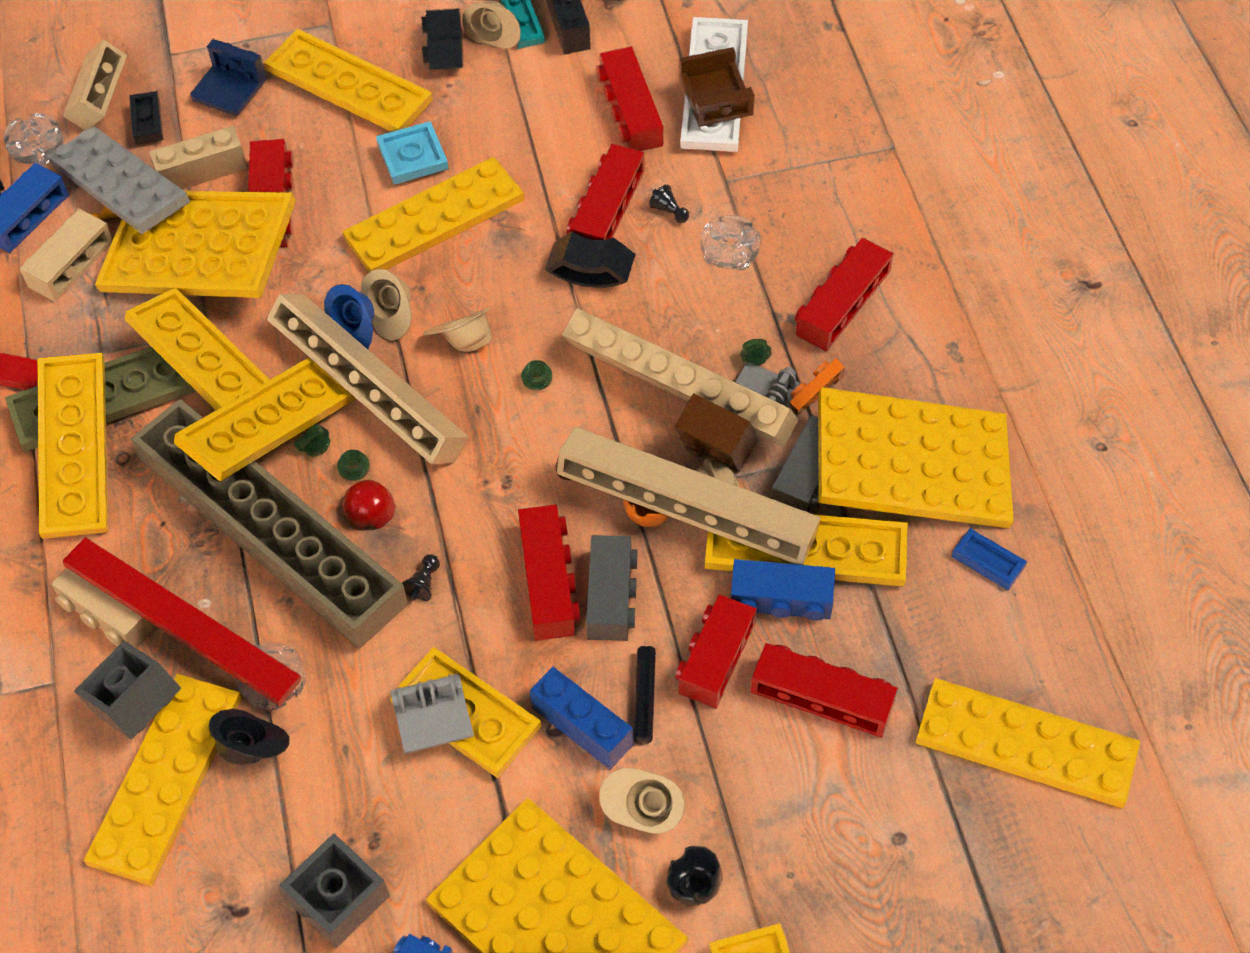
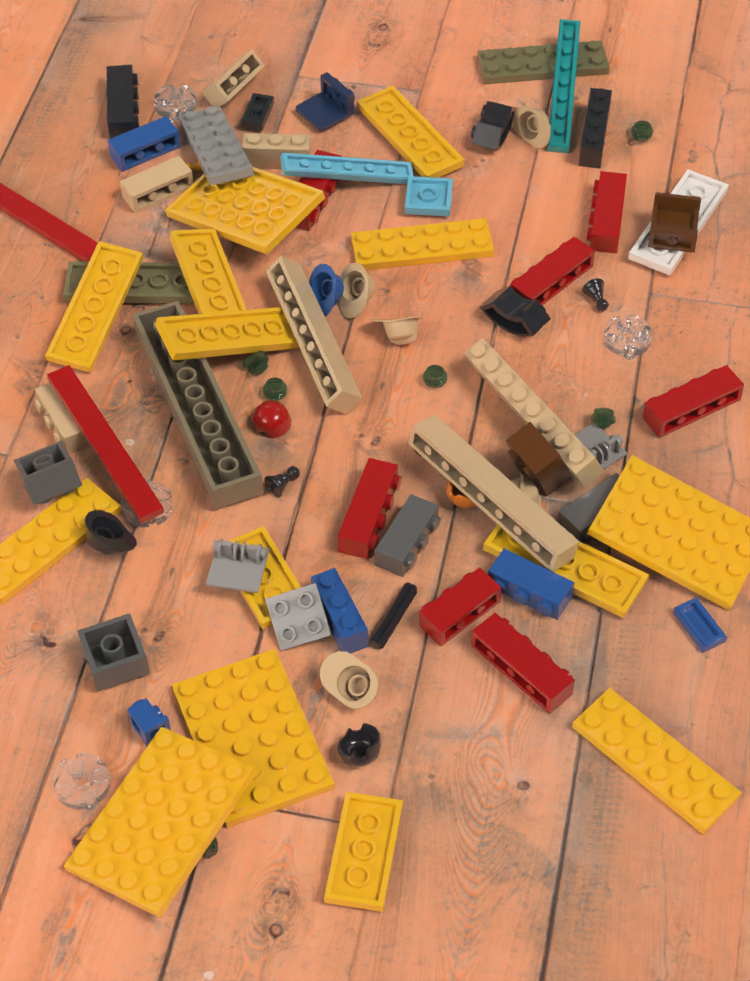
camera: 25 degrees right, 5 degrees down
orange wing [790,358,845,416] -> none
none -> light grey hinge [265,583,332,651]
none -> medium azure tile [280,153,413,184]

